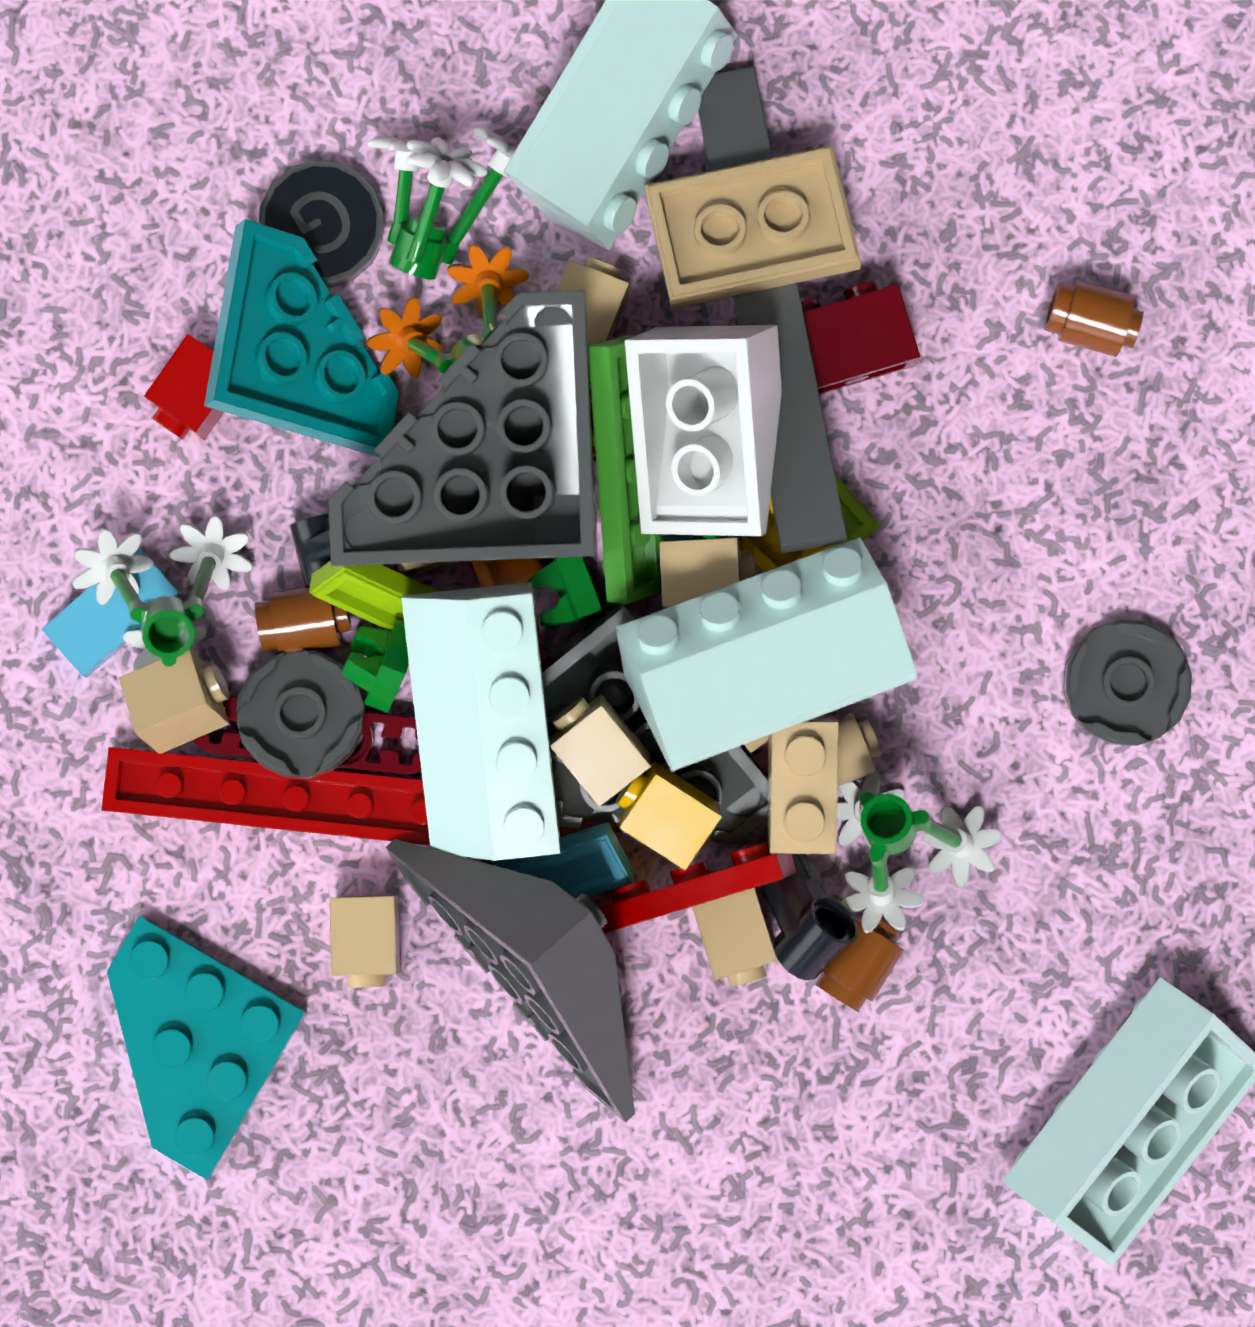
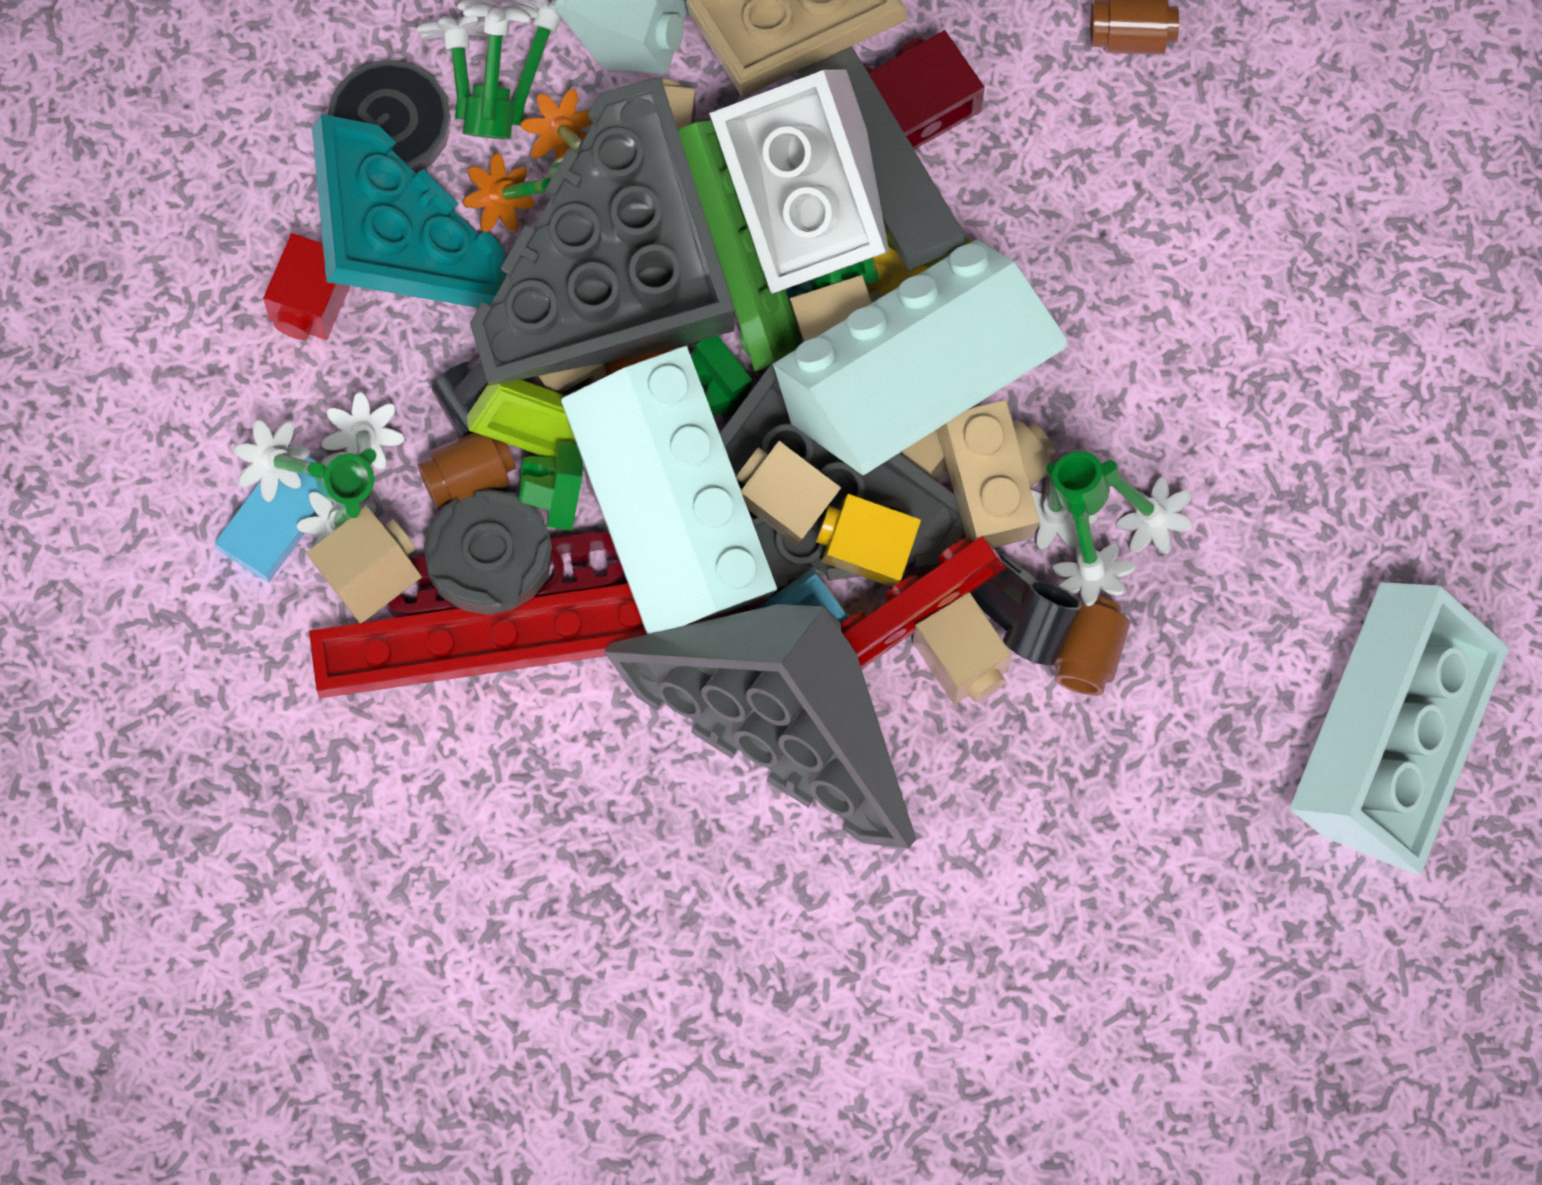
camera: 20 degrees left, 15 degrees down
teal plate [107,915,307,1180] -> none
tan brick [329,895,401,988] -> none
dark grey tile [1063,619,1192,746] -> none

